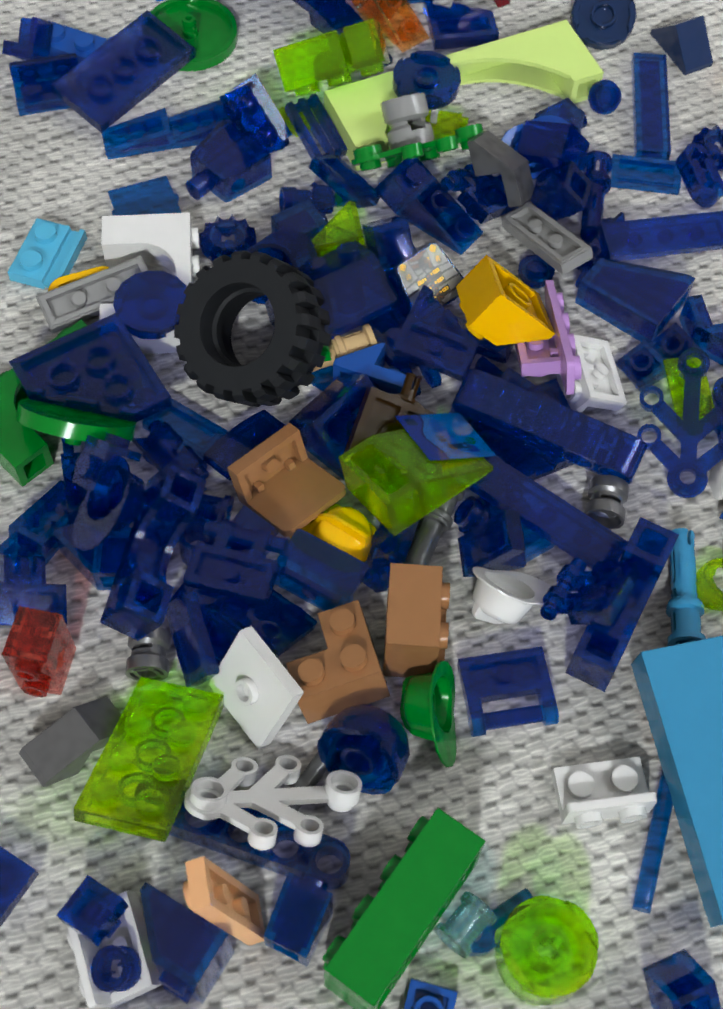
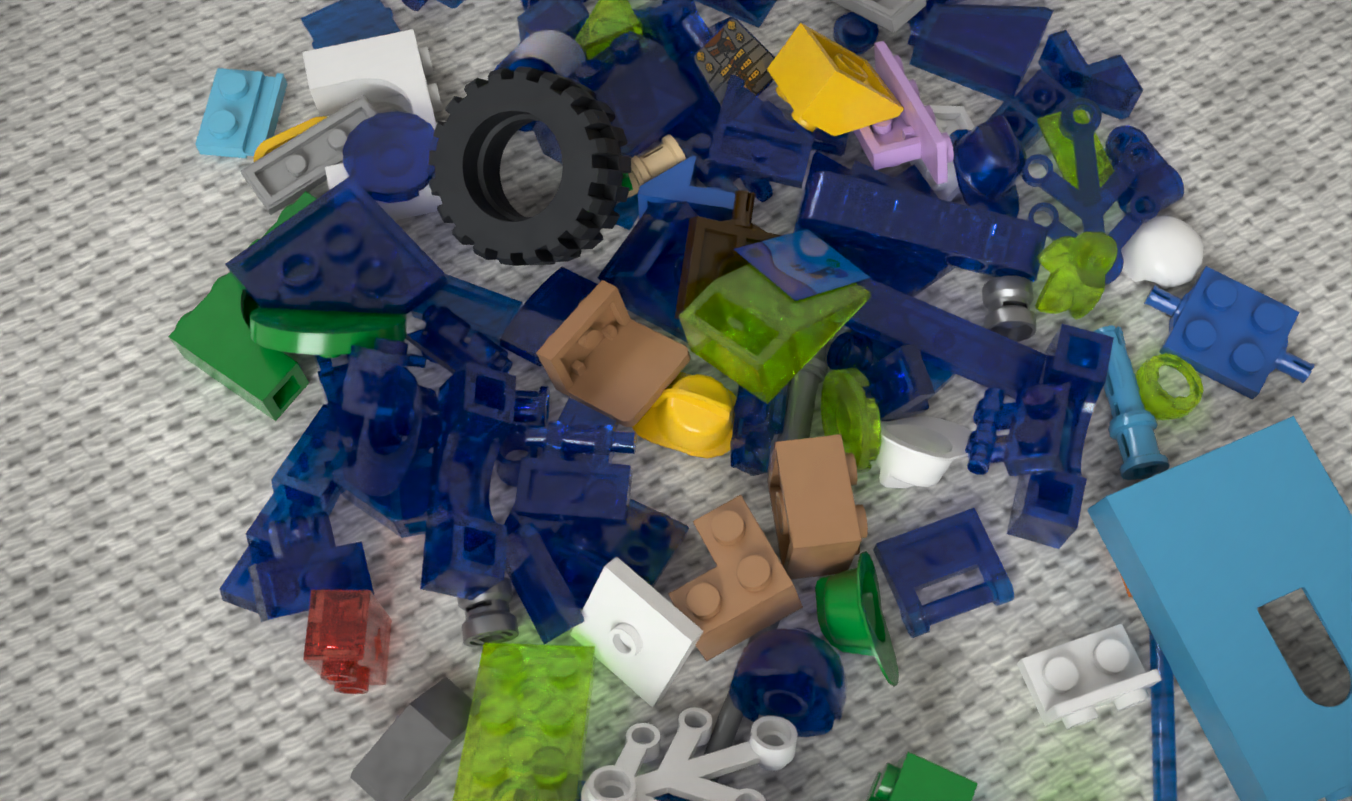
camera: 10 degrees left, 5 degrees up
clear blue gear [199,215,257,261] -> none
clear blue panel [272,529,369,611] -> none
none -> clear neon green tile [821,368,881,473]
none -> clear blue piece [949,115,1027,228]
none -> clear neon green plate [1035,232,1118,320]

